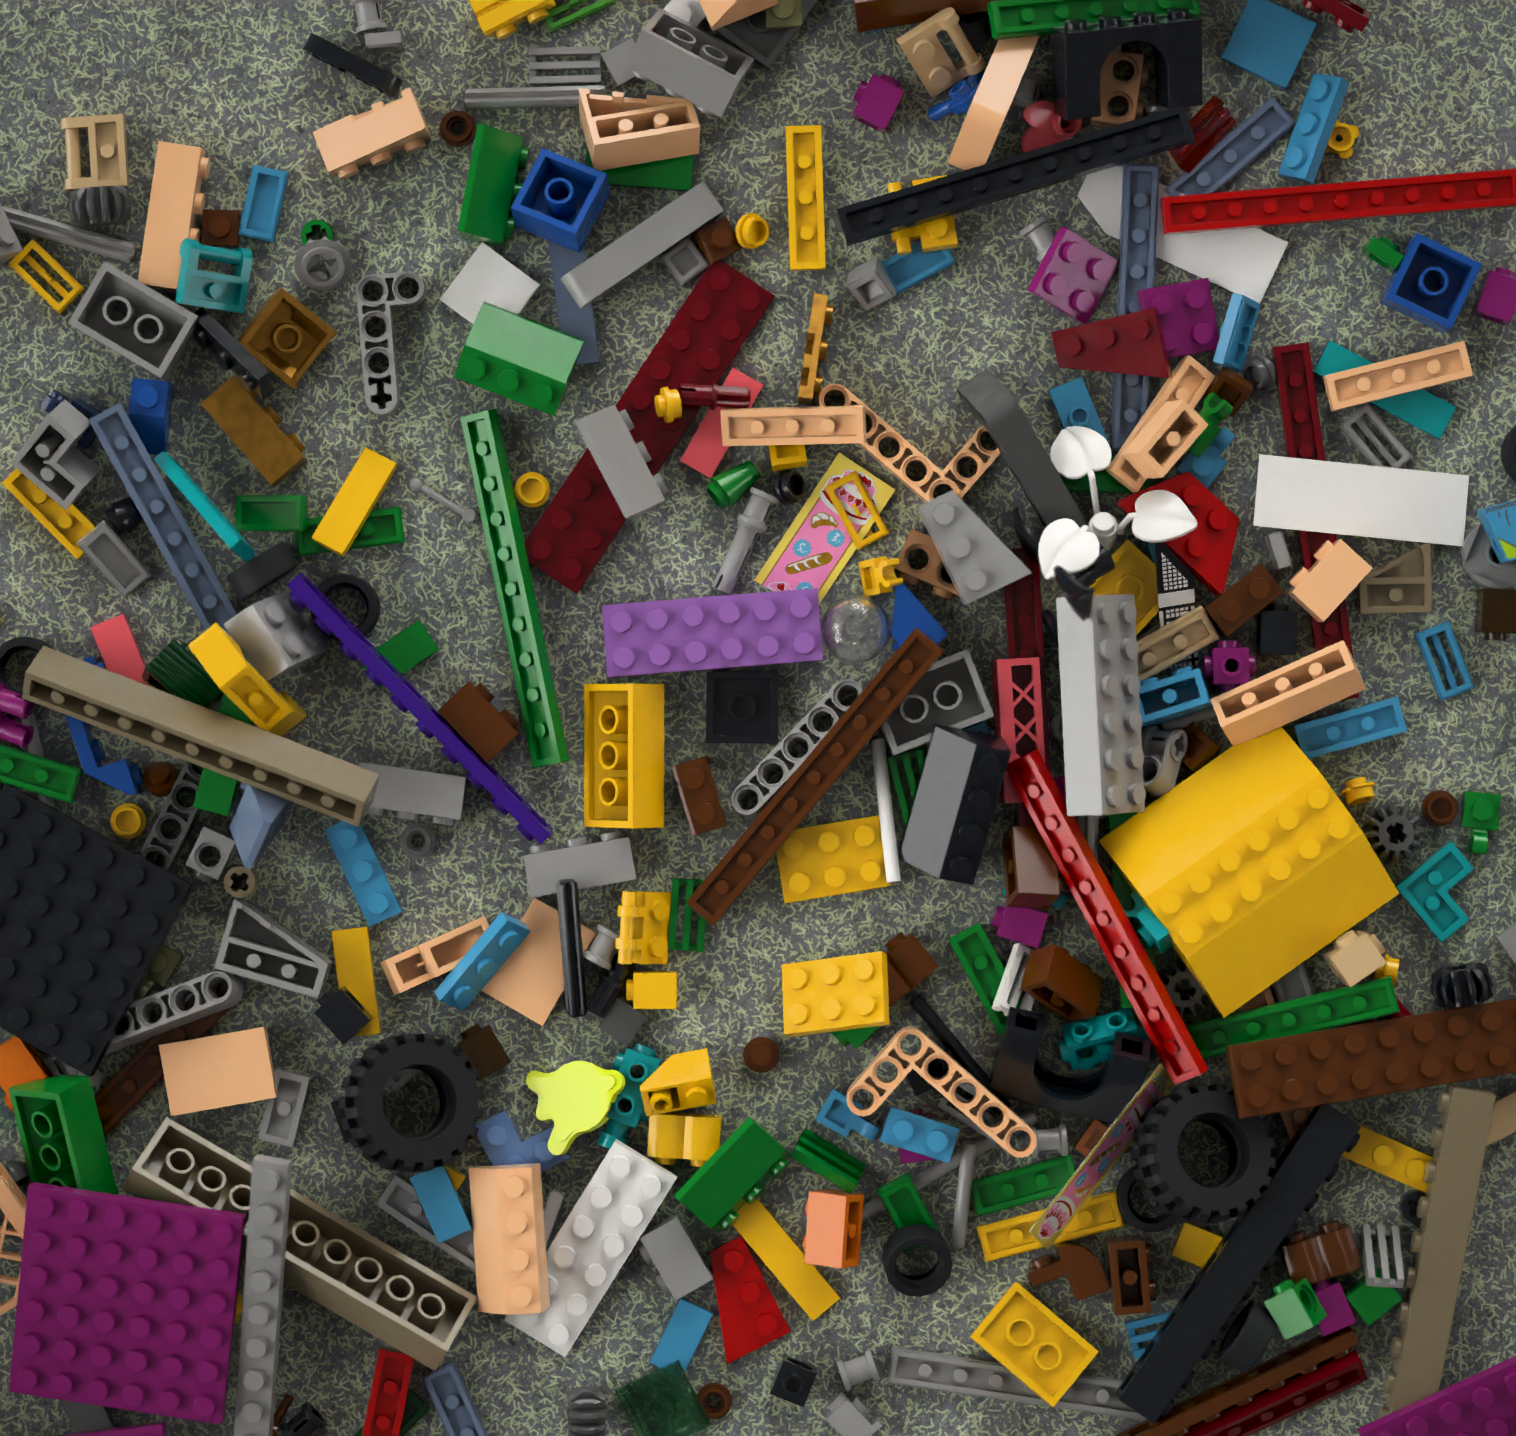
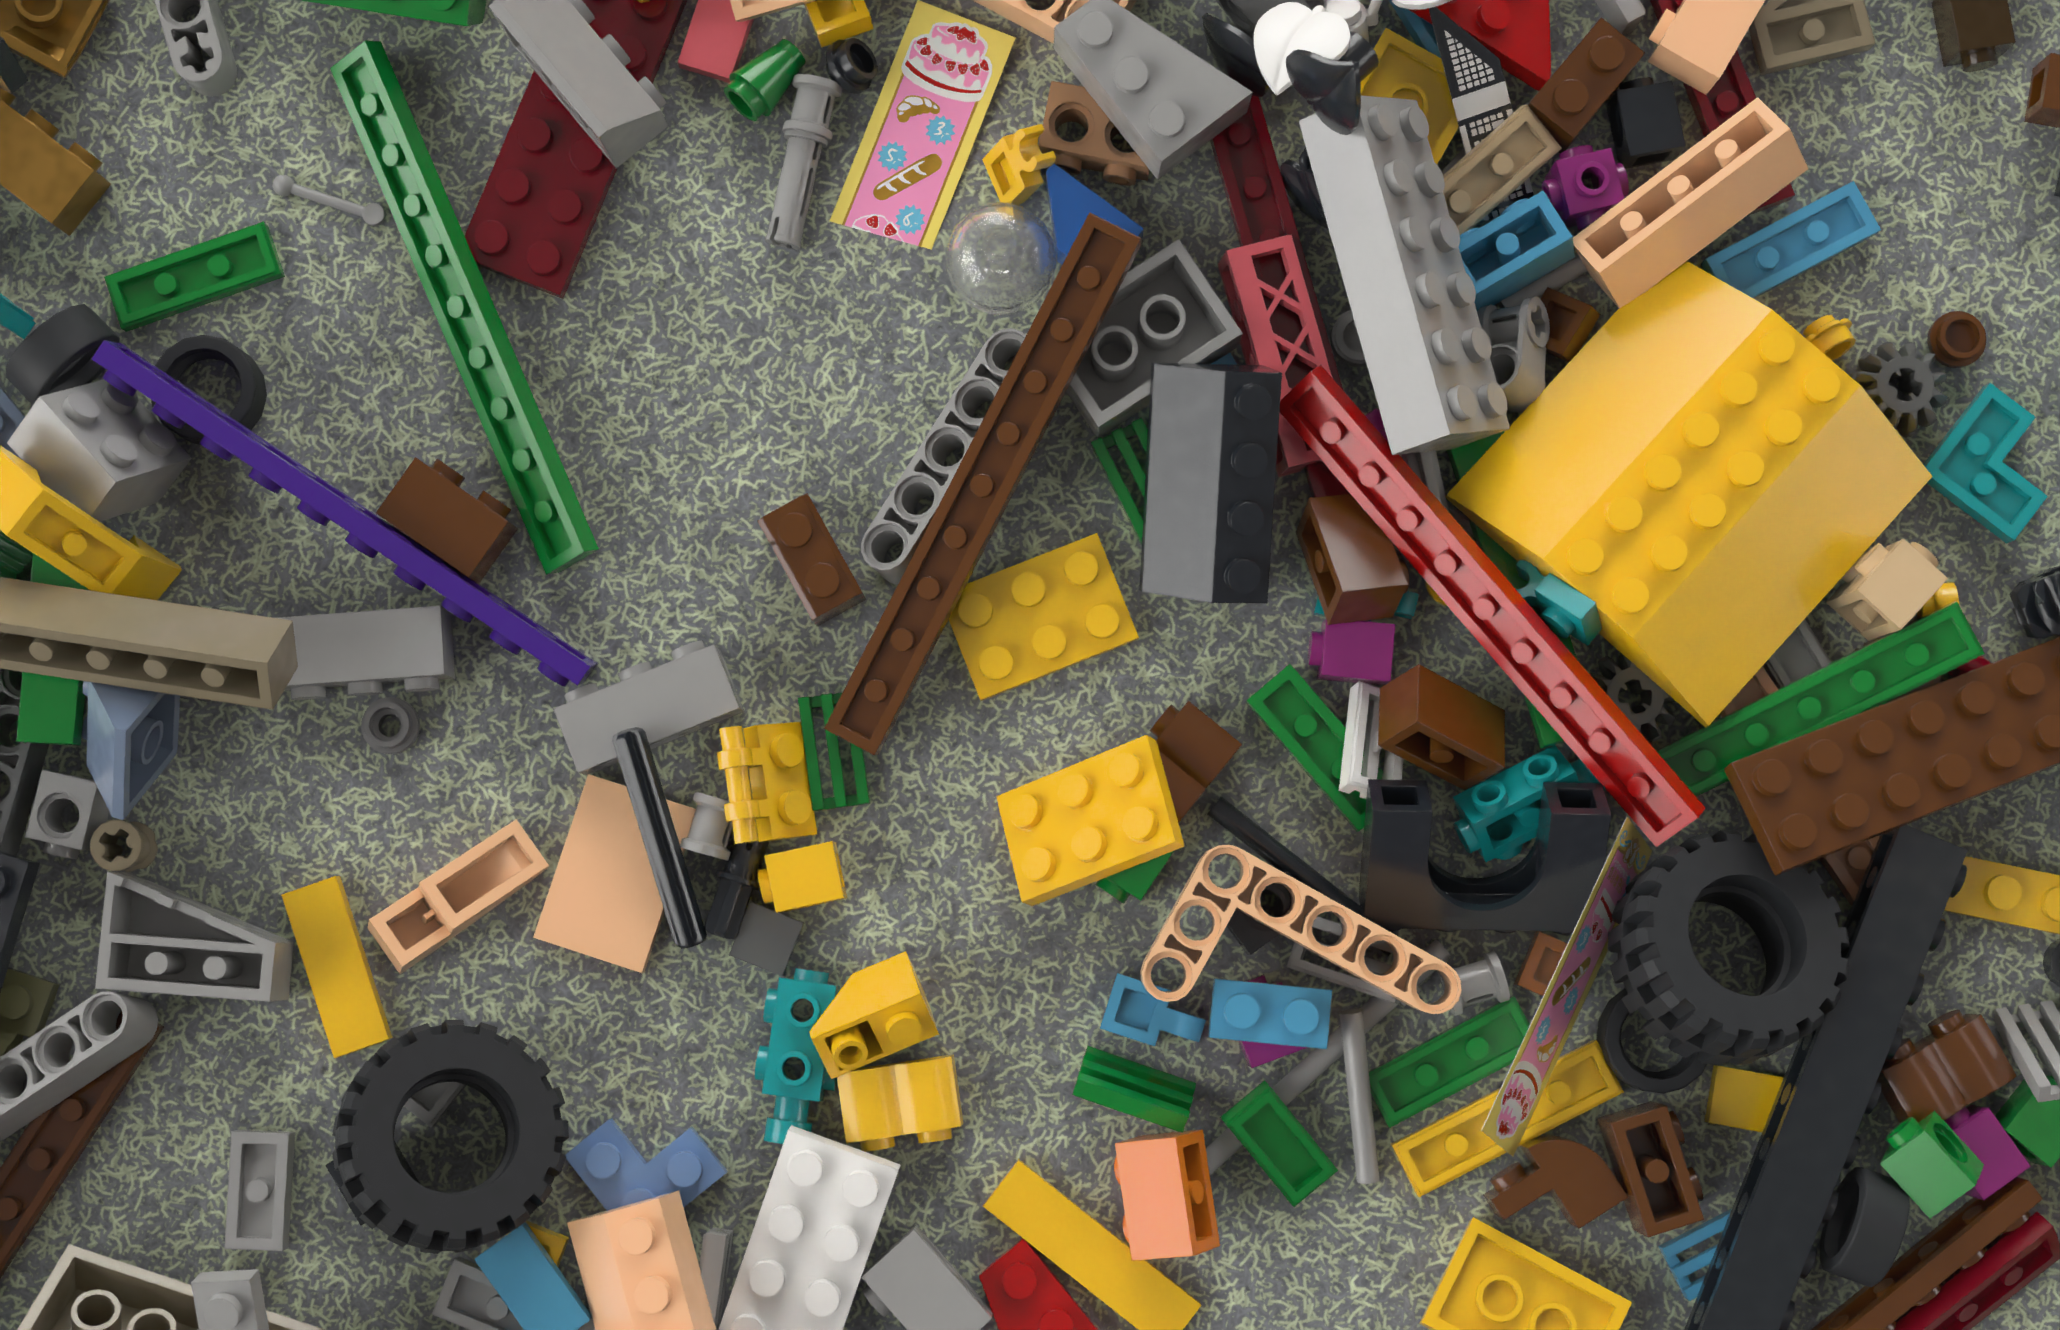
camera: 10 degrees left, 5 degrees down
light nougat tile [159,1026,279,1116] -> none
green tile [235,495,308,532] -> none
yellow tile [311,447,398,557] -> none
black brick [314,986,374,1045] -> none
dark azure plate [324,821,403,927] -> none
green tile [361,620,440,690] -> none
dark azure plate [434,912,531,1011] -> none
dark brown brick [456,1023,511,1081] -> none
yellow plate [514,472,550,508] -> none
neon yellow tile [526,1061,625,1156] -> none
yellow slope [584,683,665,828] -> none
medium lavender brick [602,588,823,678] -> none
green slope [674,1117,791,1233] -> none
black plate [706,671,778,744] -> none
reddish brown plate [743,1037,779,1073] -> none
yellow tile [824,470,889,550] -> none
white bar [871,739,901,883] -> none
black tyre [881,1224,953,1297] -> none
dark azure tile [1414,621,1474,701] -> none
green plate [1460,791,1501,854] -> none

